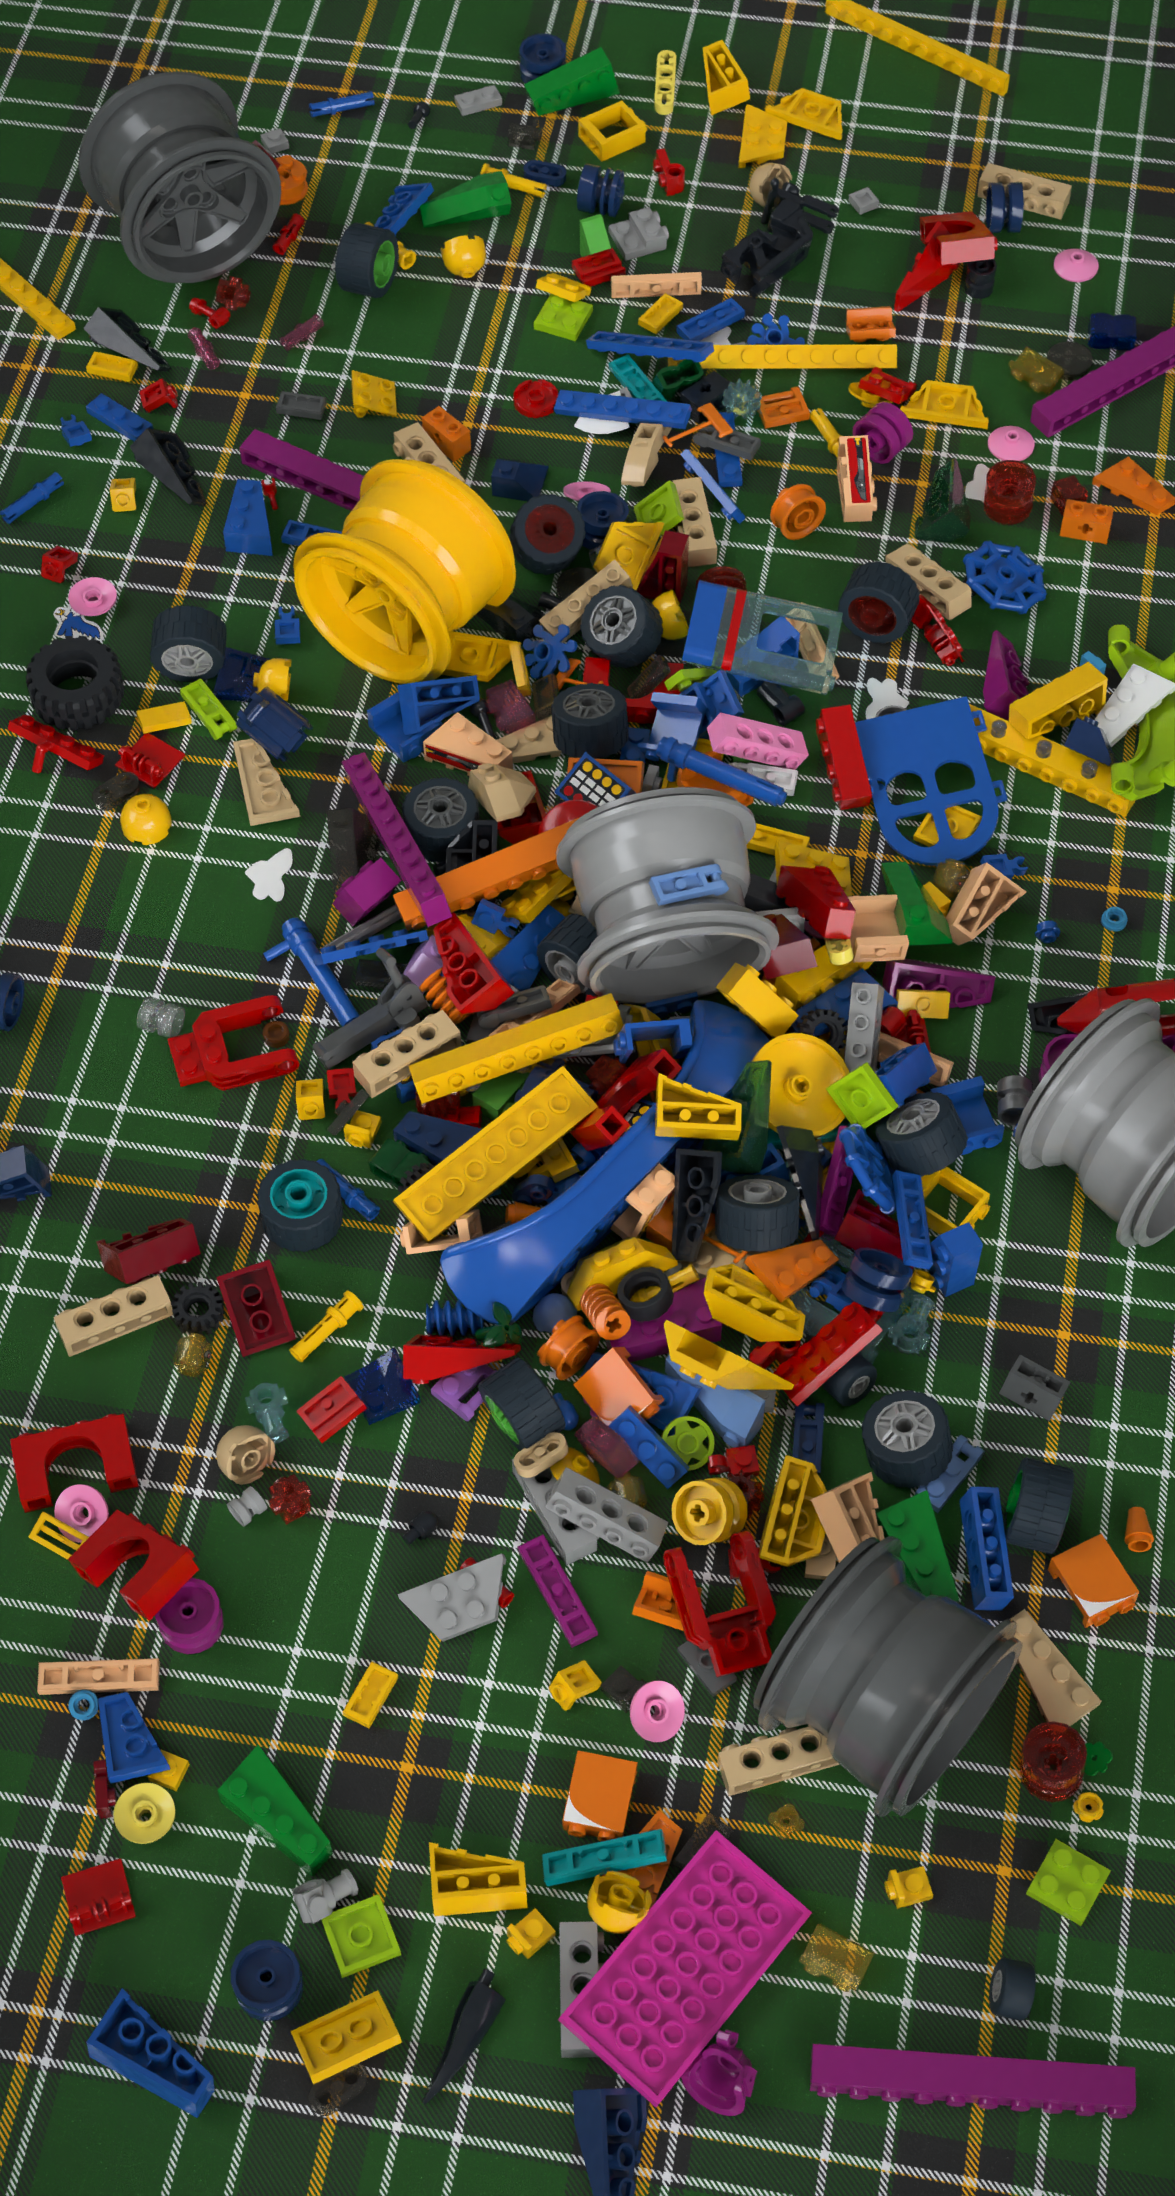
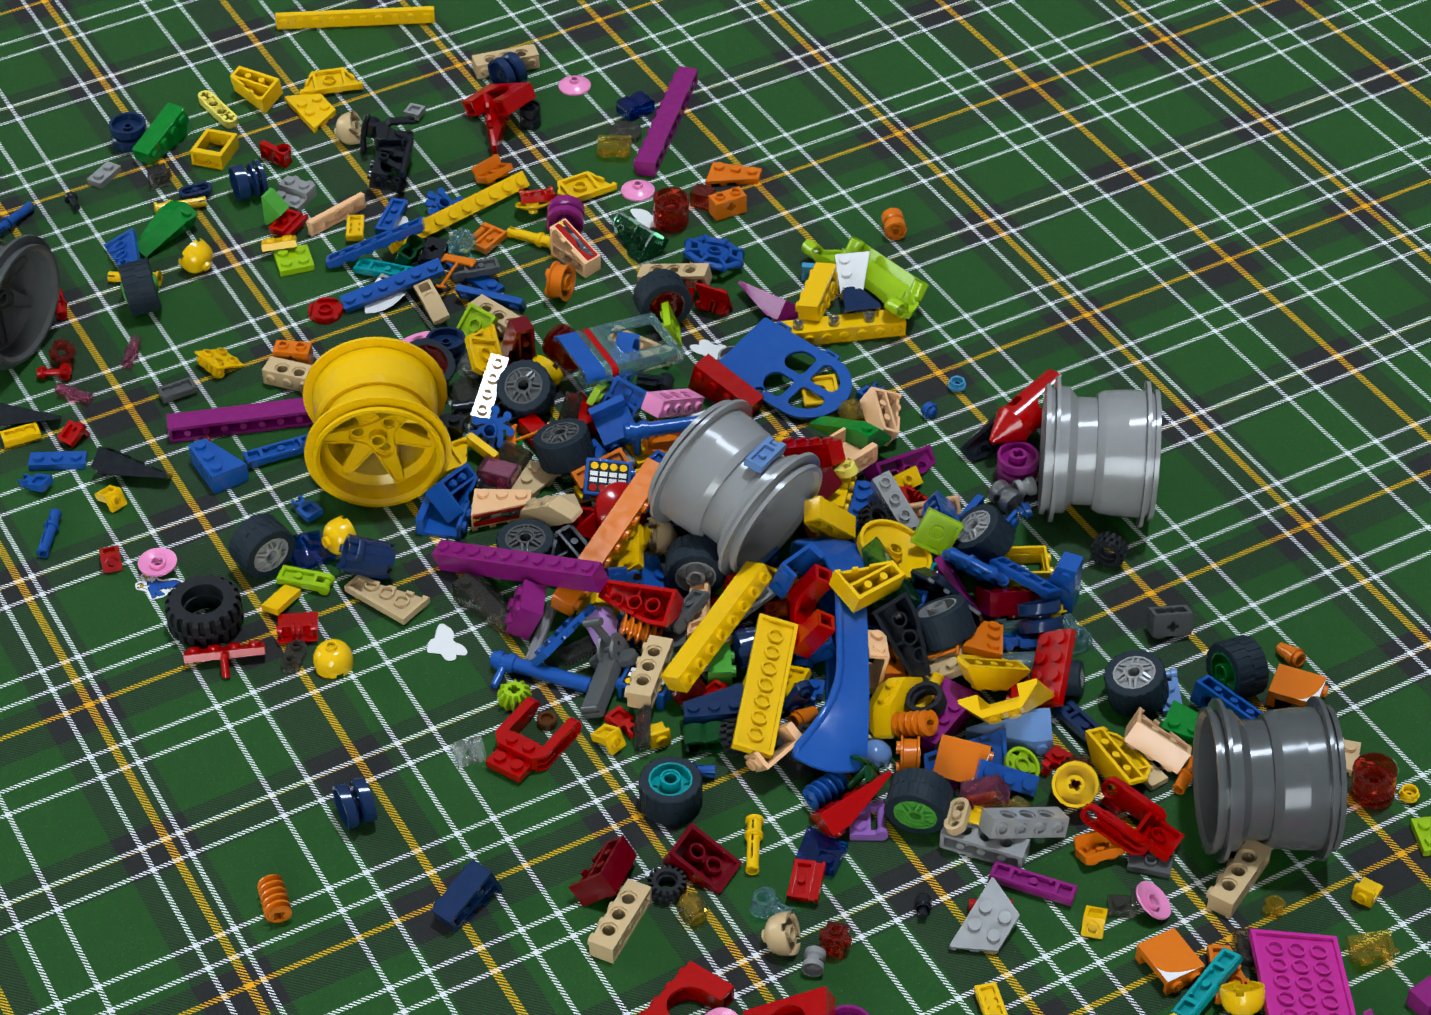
camera: 40 degrees left, 15 degrees down
none -> lime gear [497,679,532,712]
none -> lime plate [660,301,683,352]
none -> black tyre [1090,532,1128,569]

